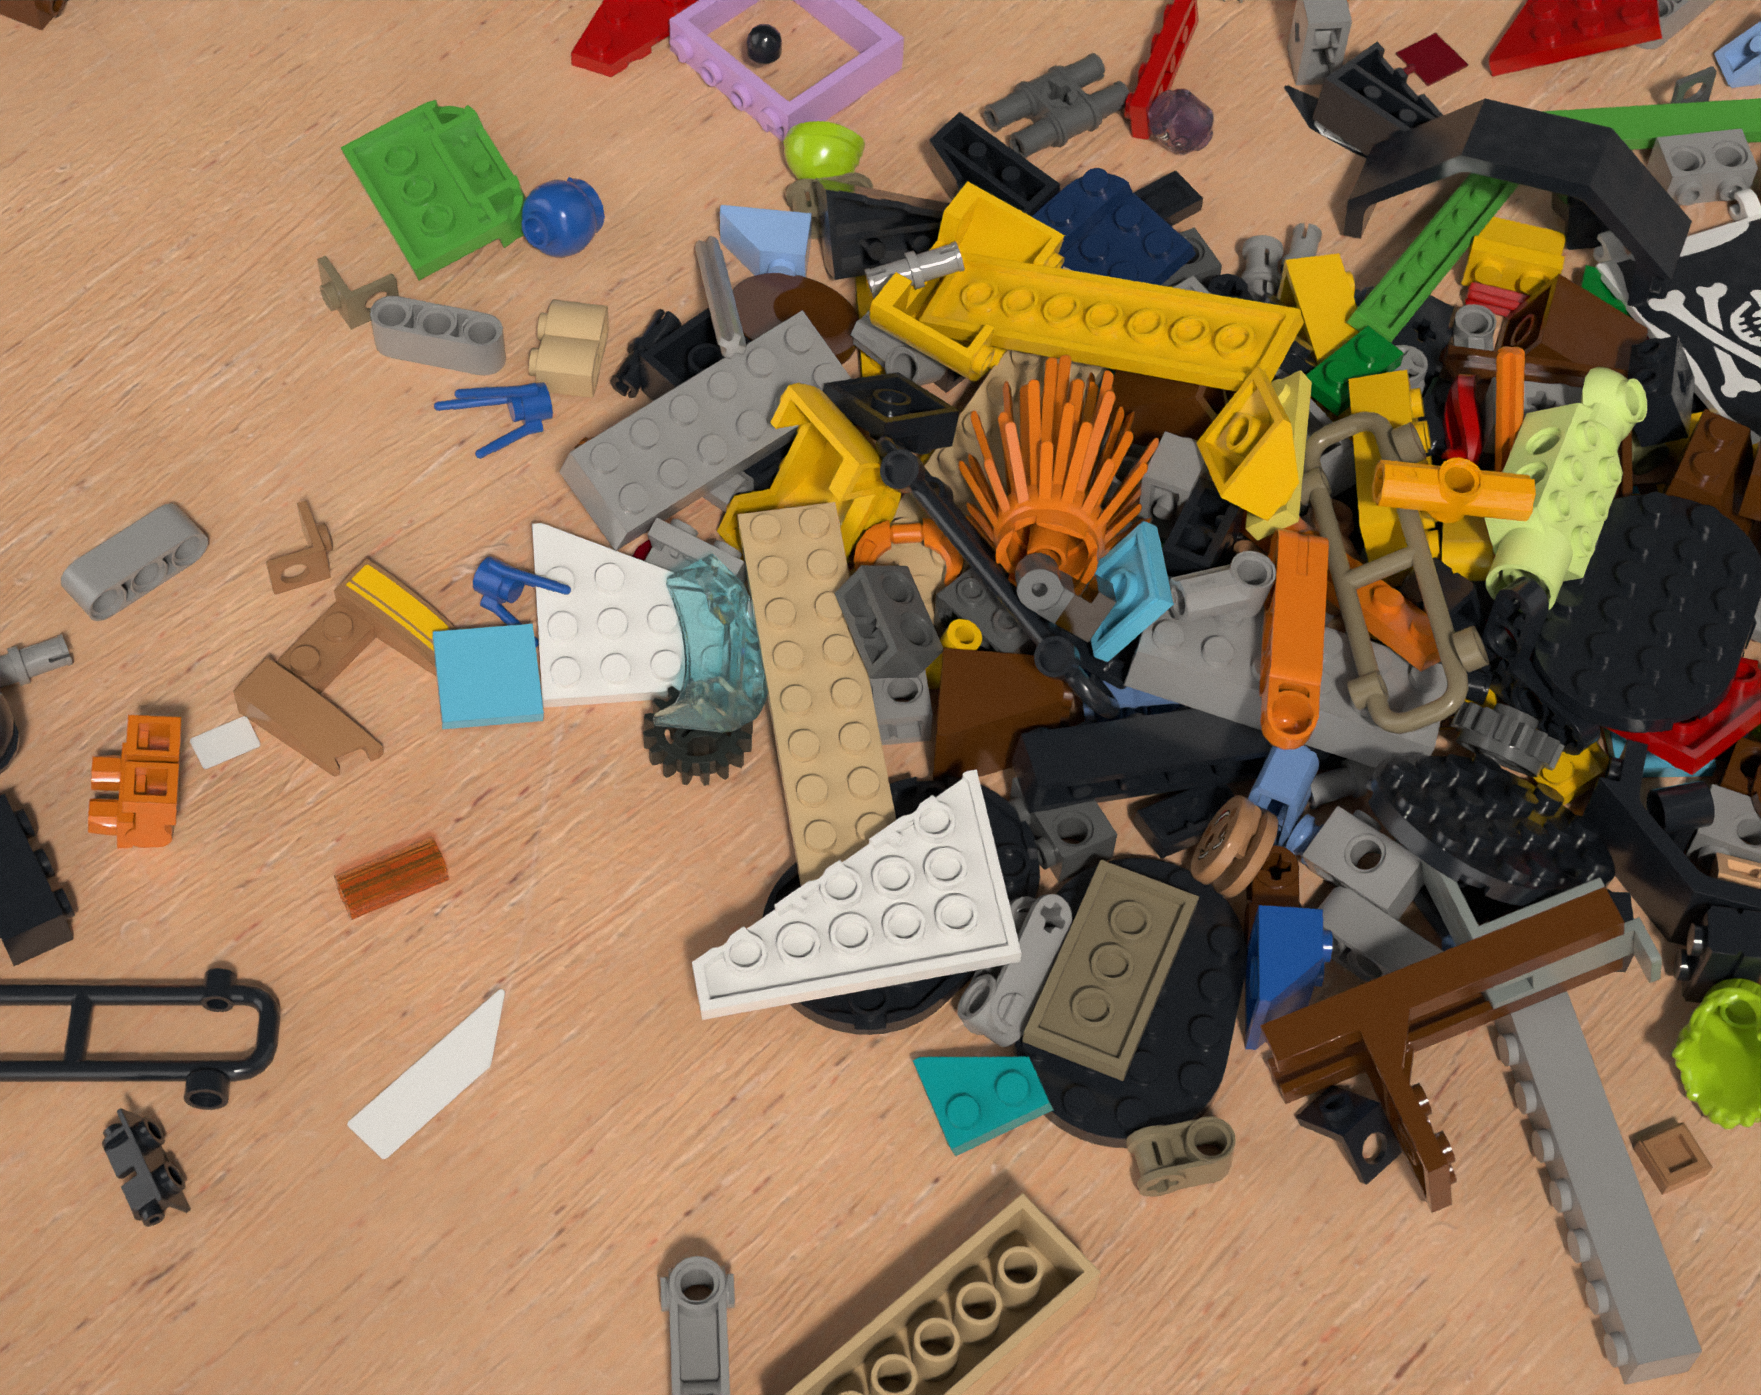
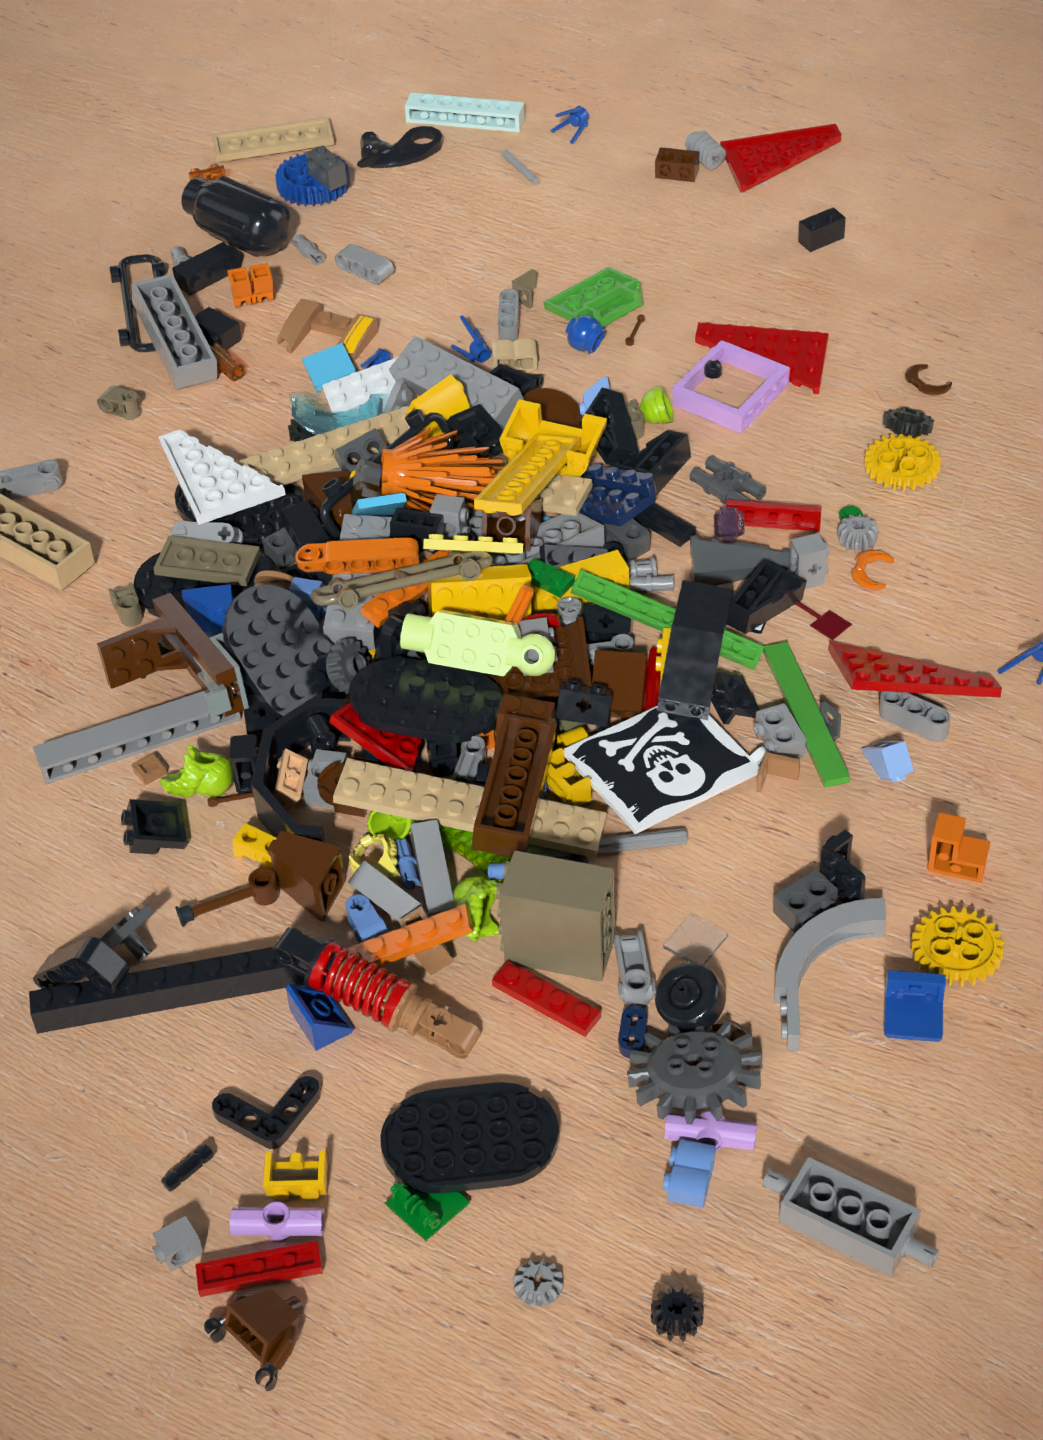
camera: 85 degrees right, 10 degrees down
black hinge [102,1108,191,1227] -> none
white sticker [190,716,260,769] -> none
medium nougat bracket [266,500,333,595] -> none
white sticker [347,989,505,1159] -> none
light grey axle [695,236,747,359] -> none
light grey pin [865,241,965,299] -> none
teal wing [913,1057,1054,1156] -> none
light grey piece [1169,551,1276,623] -> none
yellow slope [1196,367,1299,521] -> none
light orange piece [1372,457,1536,523] -> none
none -> dark tan piece [97,385,141,420]
none -> light grey brick [131,274,217,389]
none -> black brick [194,307,242,353]
none -> reddish brown hinge [625,314,645,346]
none -> dark grey wedge [690,536,790,586]

